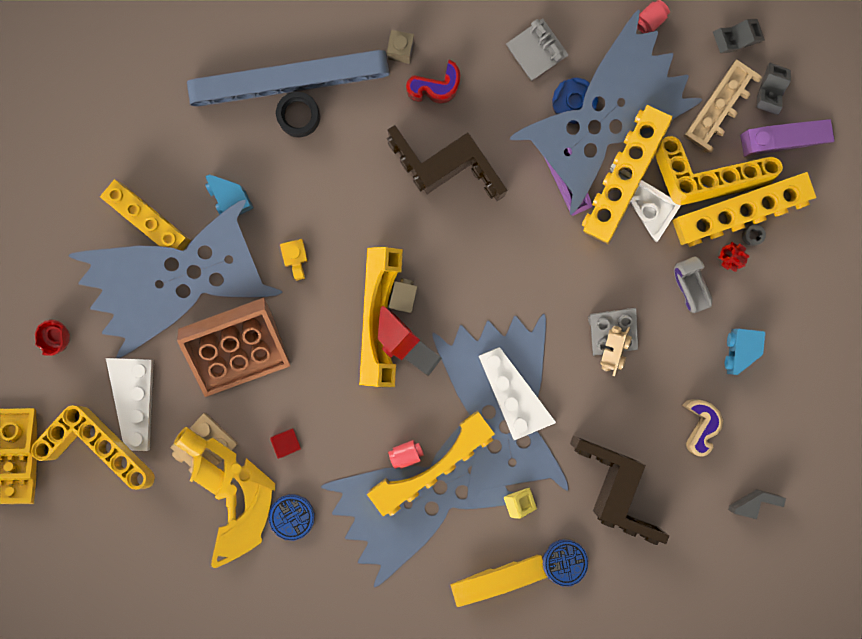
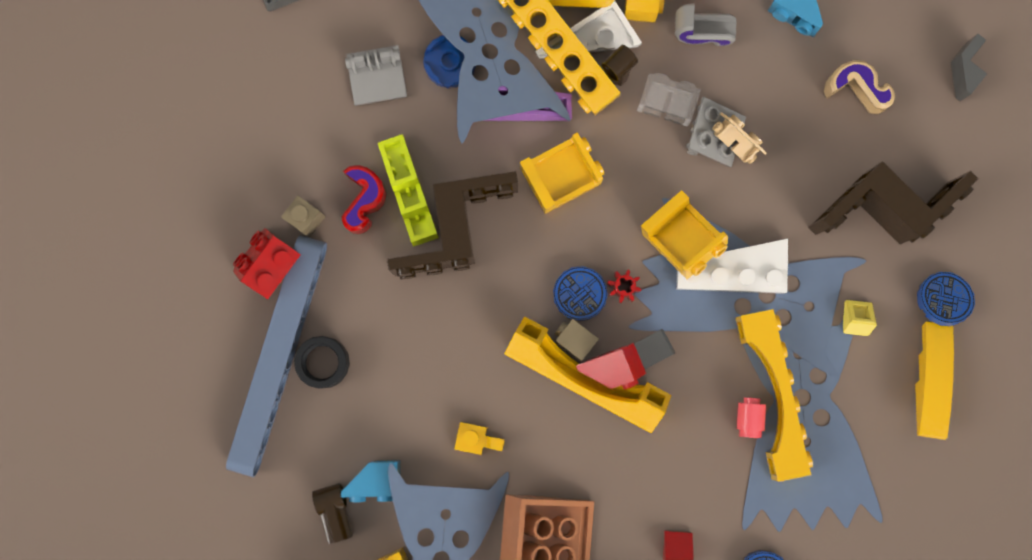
camera: 65 degrees left, 5 degrees down
none -> red bracket [233,228,301,299]
none -> dark brown piece [312,483,353,544]
none -> neon yellow slope [378,134,439,247]
none -> yellow panel [520,132,605,214]
none -> tile [553,266,608,321]
none -> dark brown piece [601,44,638,86]
none -> red gear [607,269,642,304]
none -> clear piece [637,73,701,126]
none -> yellow panel [641,190,728,279]

